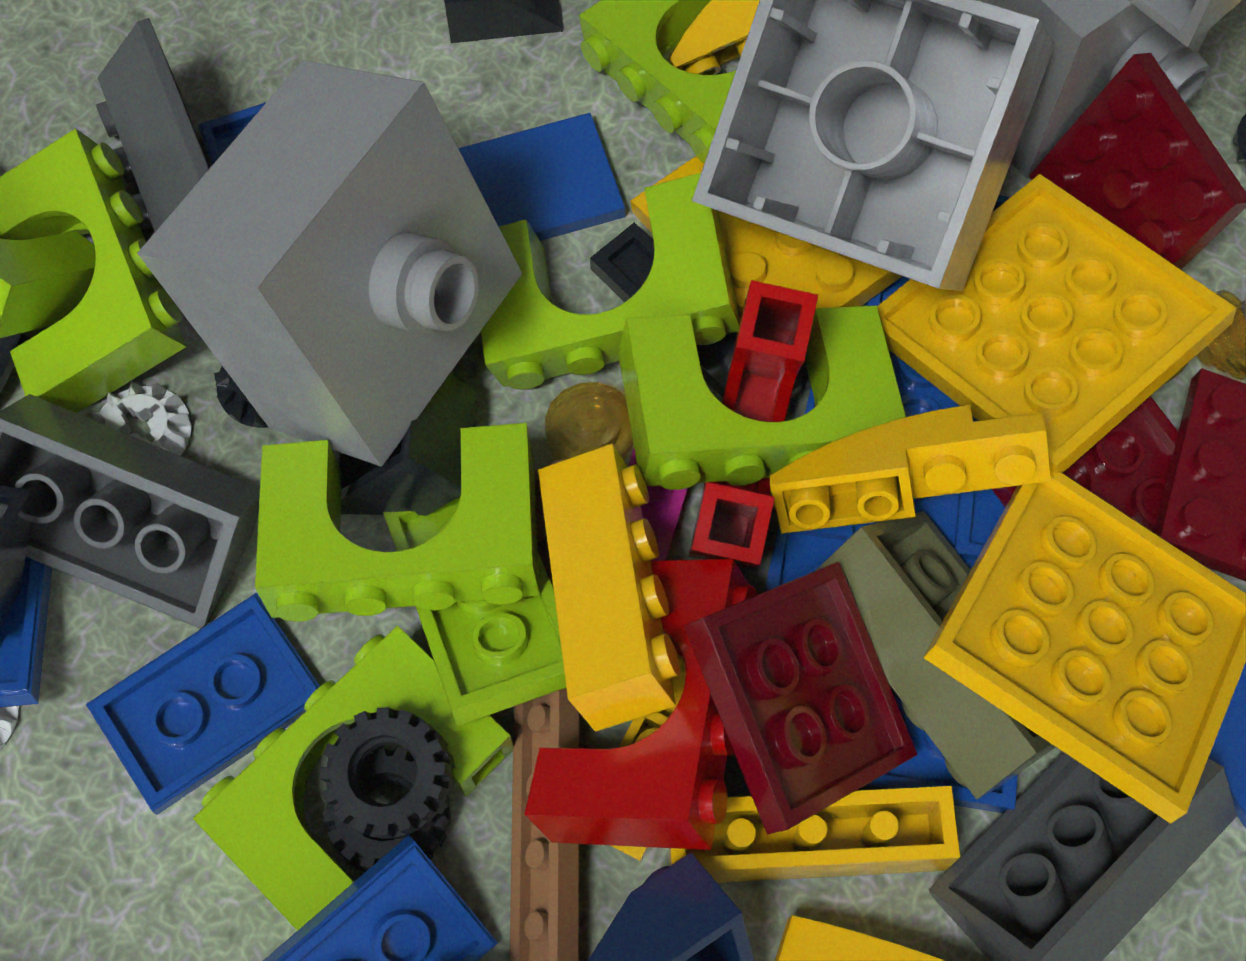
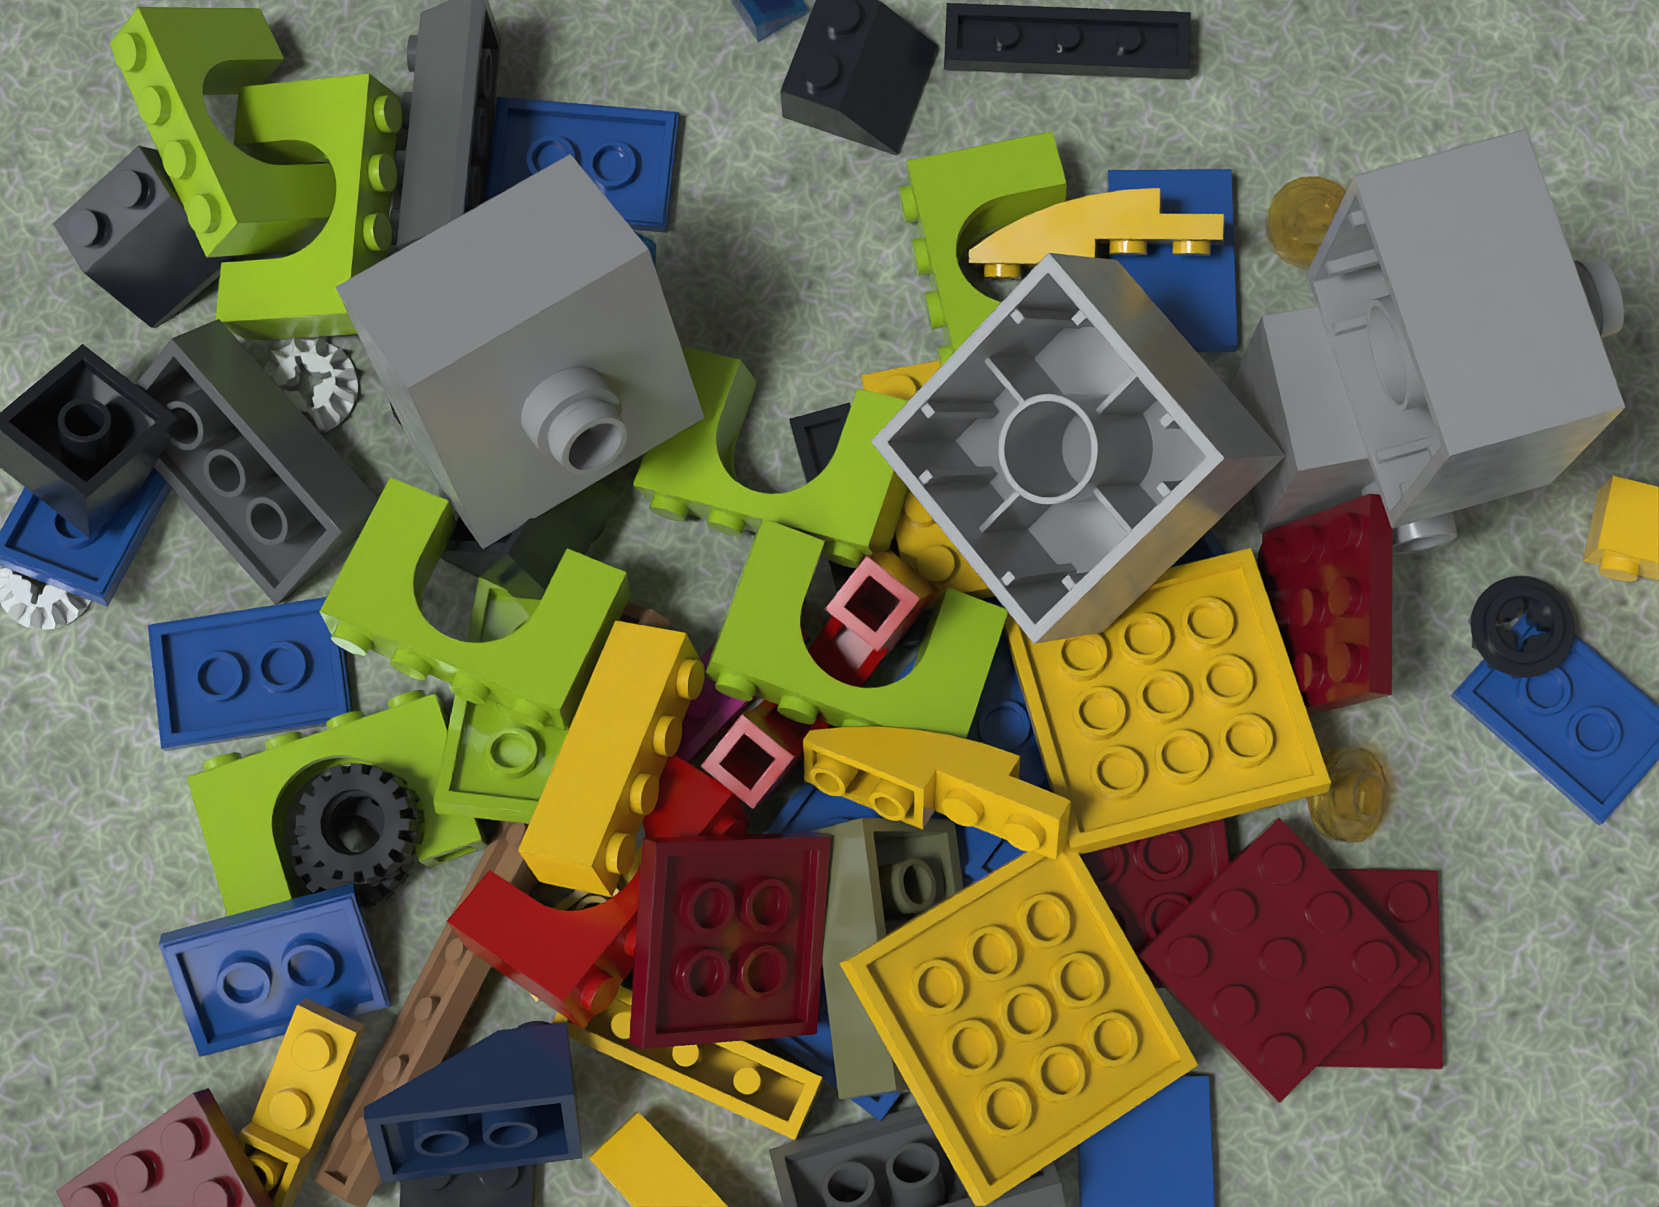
camera: 30 degrees right, 10 degrees up
blue tile [458,113,625,241] -> none
clear yellow plate [545,382,634,461] -> none

